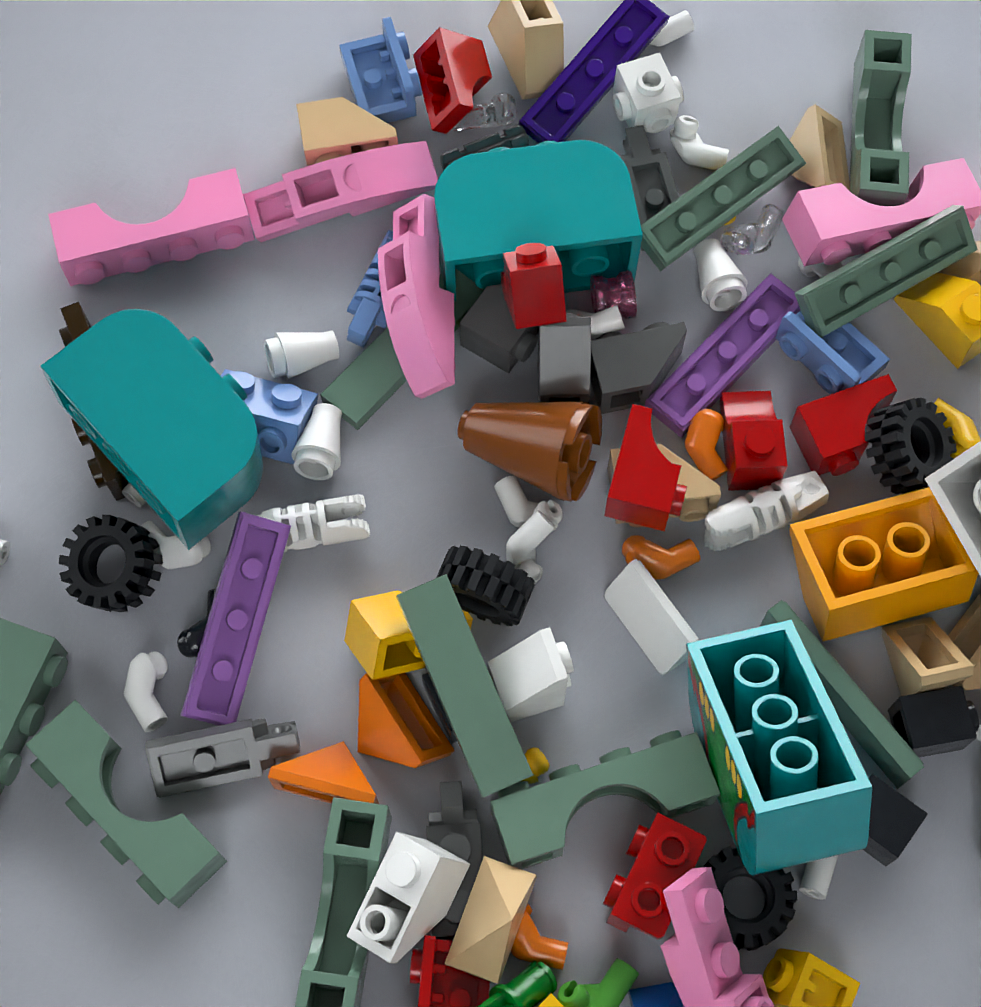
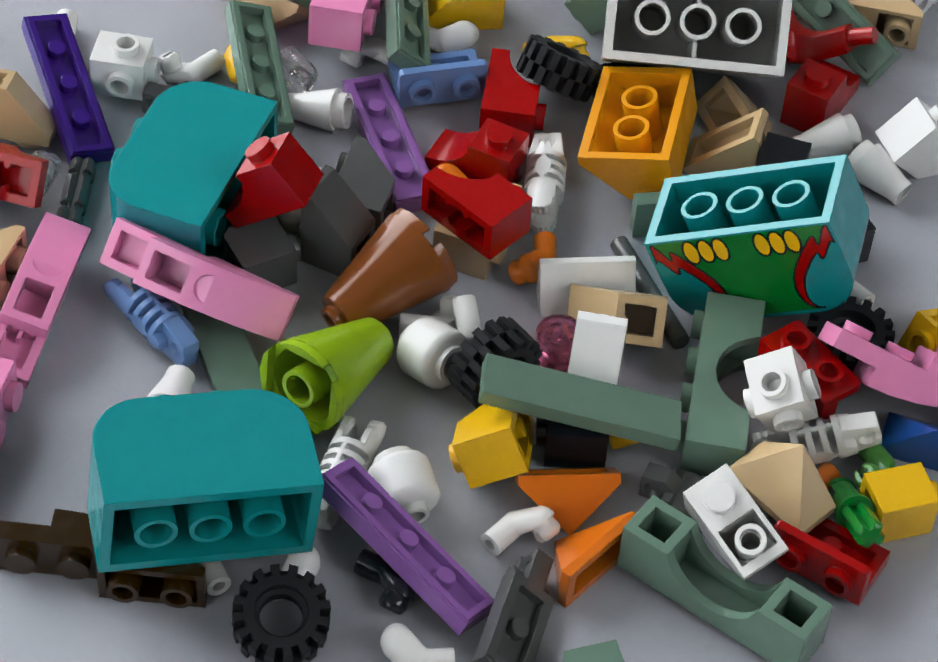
camera: 65 degrees left, 20 degrees down
none -> lime cone [259,317,394,435]
none -> white head [368,446,441,524]
none -> white head [396,317,467,389]
none -> white arm [429,20,479,53]
none -> white arm [480,505,560,556]
none -> clear pink wheel [535,314,576,373]
none -> tan slope [564,284,668,348]
none -> dark grey bar [610,236,690,349]
none -> white brick [743,346,821,432]
none -> white hinge [748,411,882,465]

